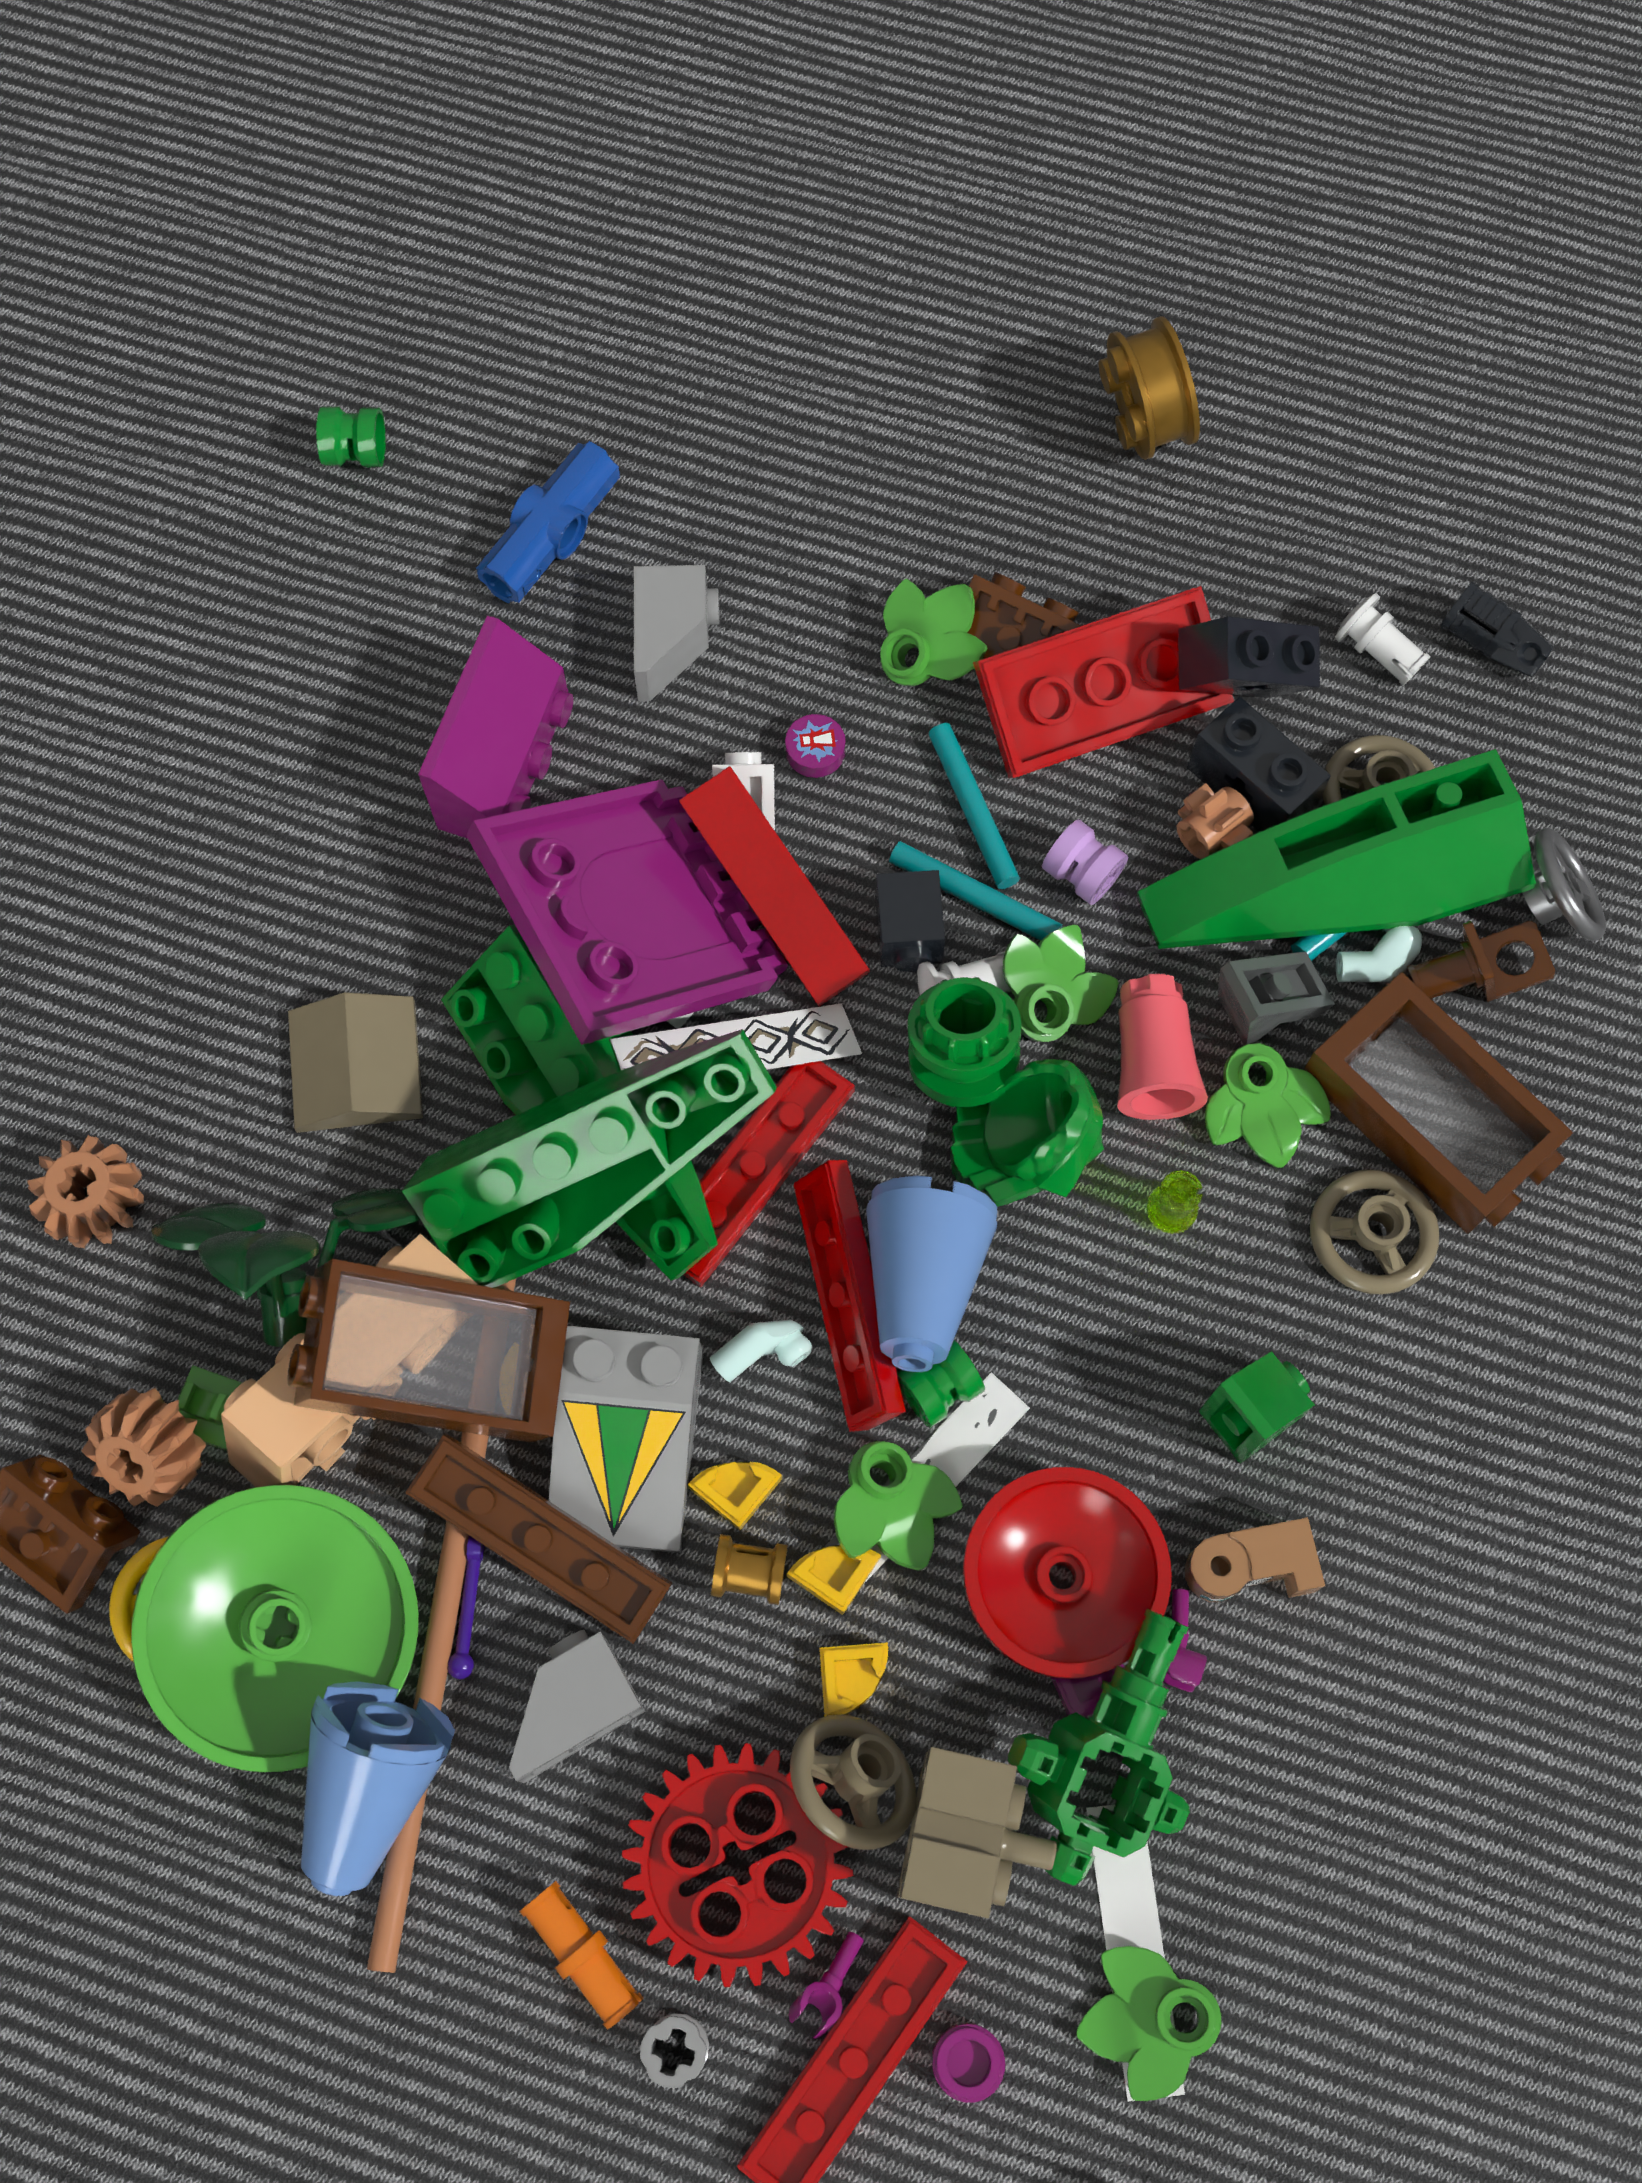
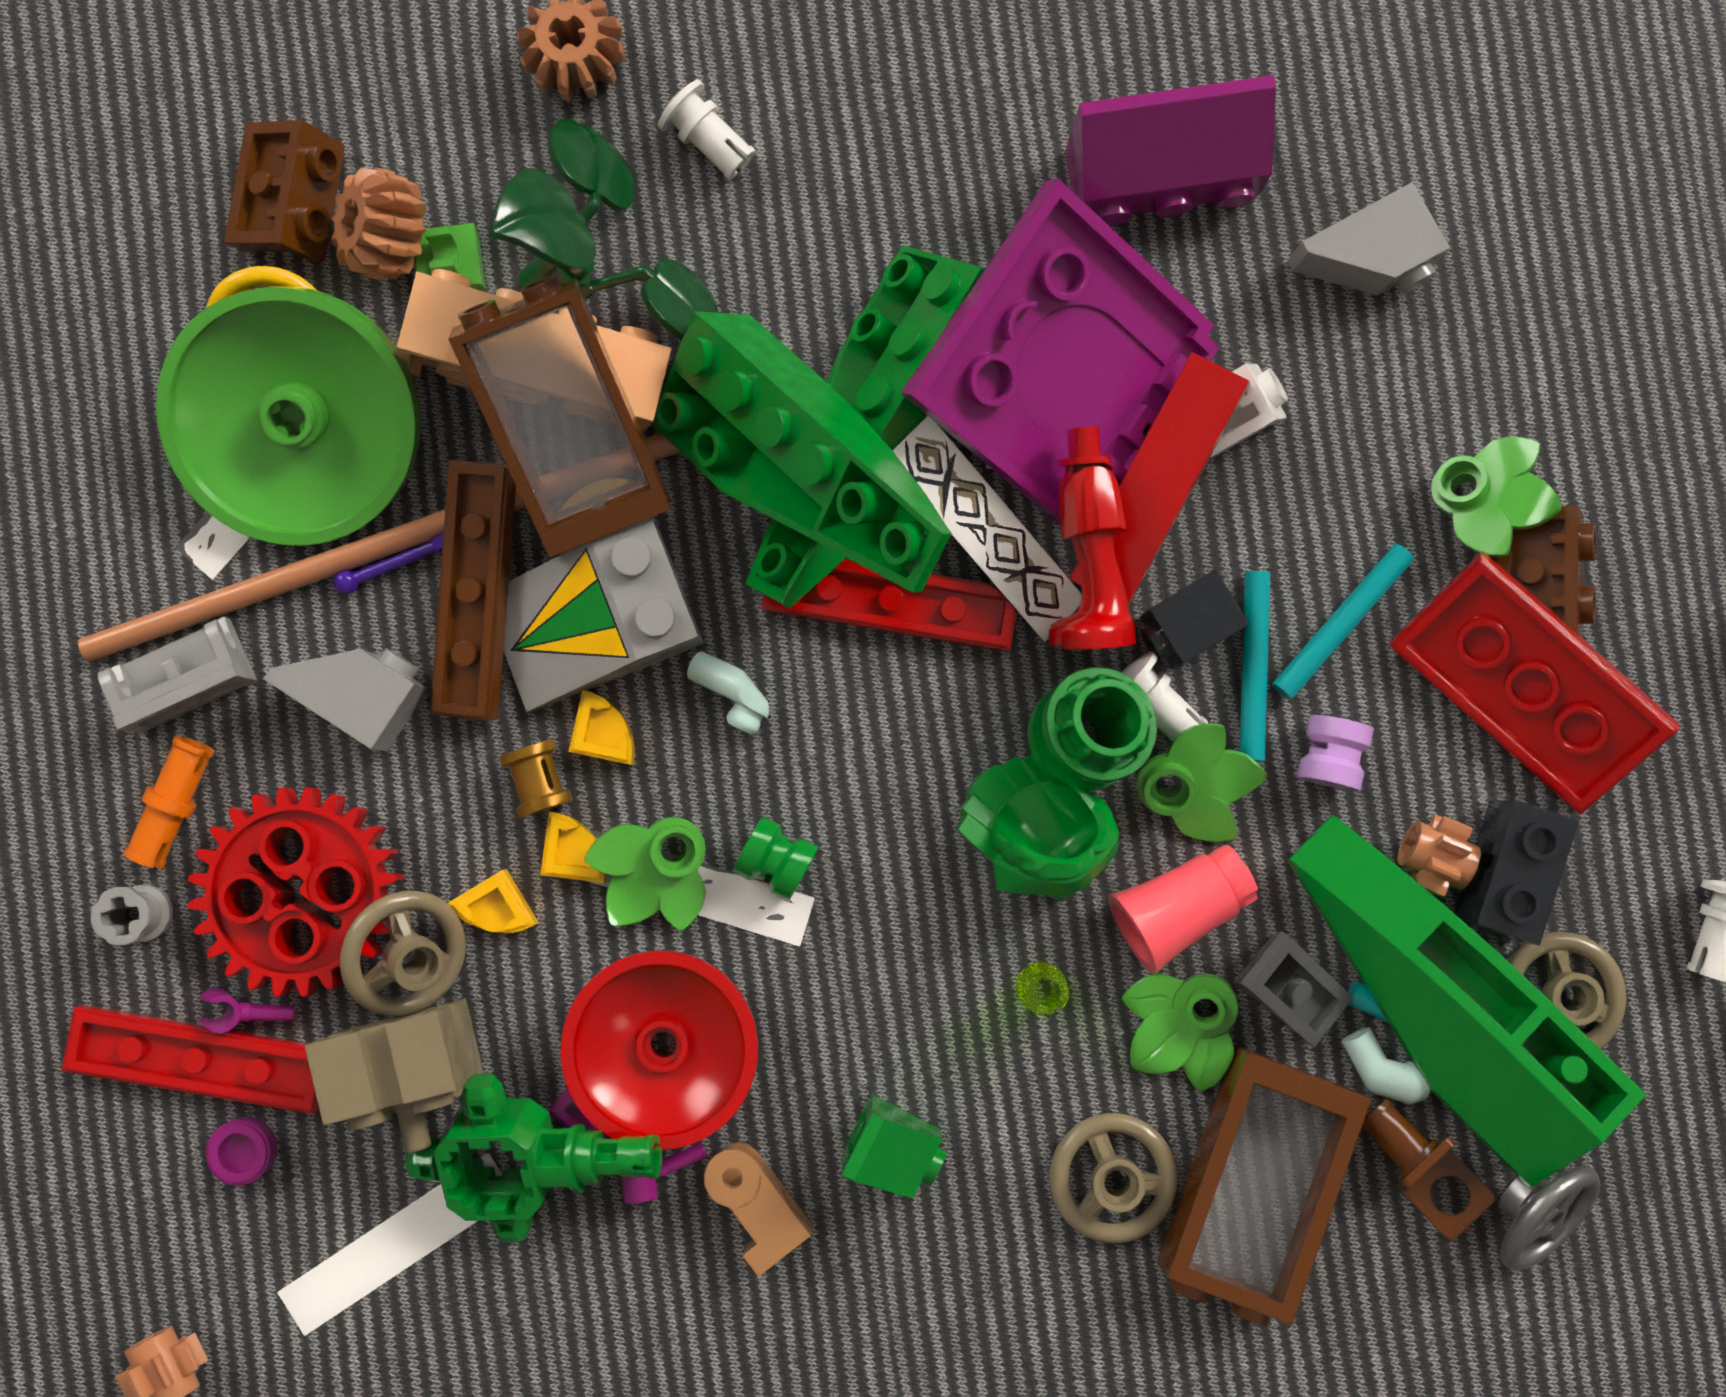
camera: 60 degrees right, 15 degrees up
dark tan slope [288,992,424,1133] -> none
medium blue cone [301,1681,455,1896] -> none
blue piece [476,441,620,604] -> none
magenta tile [785,714,845,778] -> none
red tile [794,1160,906,1432] -> none
medium blue cone [866,1176,997,1372] -> none
bright green plate [1076,1946,1221,2101] -> none
black brick [1178,616,1320,698] -> none
none -> light grey hinge [98,617,257,733]
none -> white pin [657,80,756,180]
none -> red piece [1048,426,1136,650]

